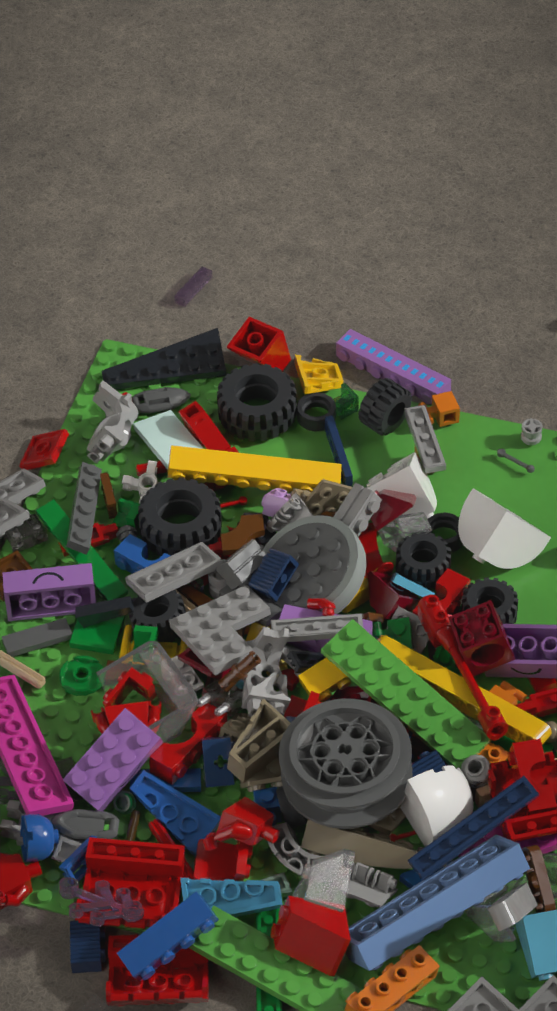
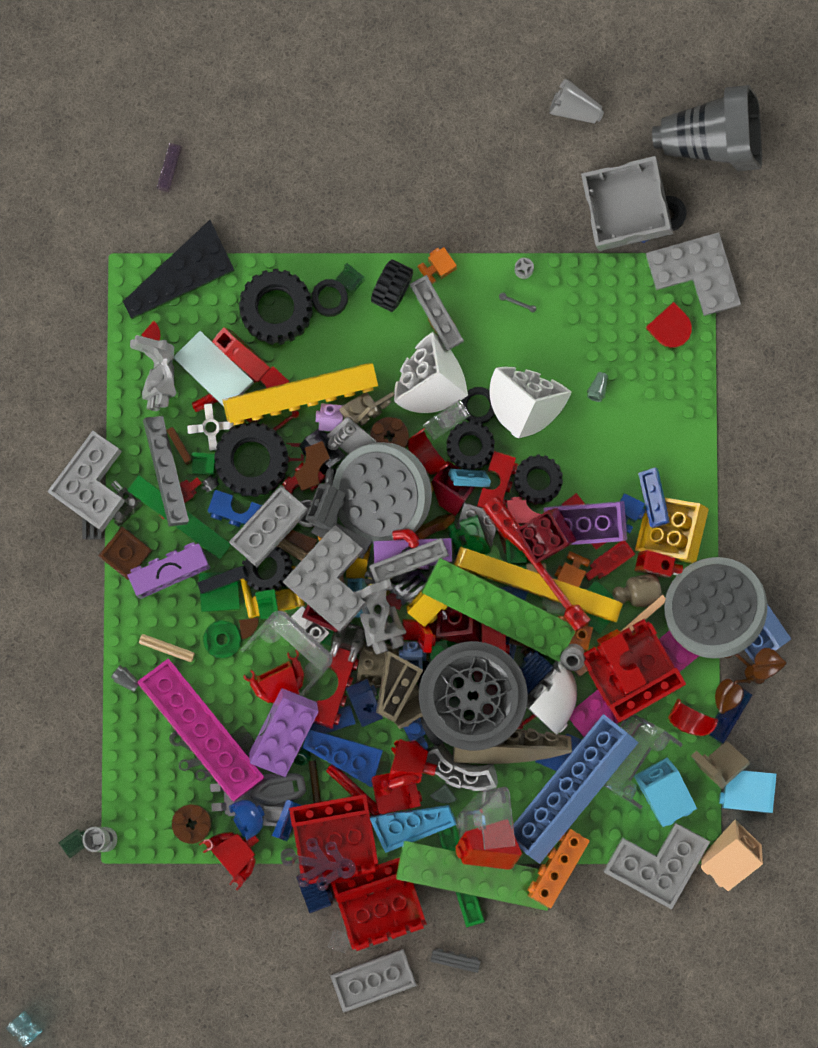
camera: 15 degrees left, 35 degrees up
dark grey tile [2,618,72,657] -> none
red plate [19,429,69,470] -> none
red bracket [103,667,157,707] -> none
blue brick [117,892,219,981] -> none
dark grey piece [132,387,191,414] -> none
reddish brown pin [218,651,261,692] -> none
red slope [227,316,291,372] -> none
dark blue brick [249,548,299,602] -> none
yellow wing [294,354,343,394] -> none
dark blue tile [325,415,353,487] -> none
light grey brick [333,483,382,537] -> none
medium lavender brick [336,329,451,404] -> none
light grey hinge [336,862,398,908] -> none
dark red slope [371,489,417,531] -> none
dark blue tile [408,776,539,881] -> none
light grey beam [487,882,538,931] -> none
reddish brown beam [522,845,556,913] -> none

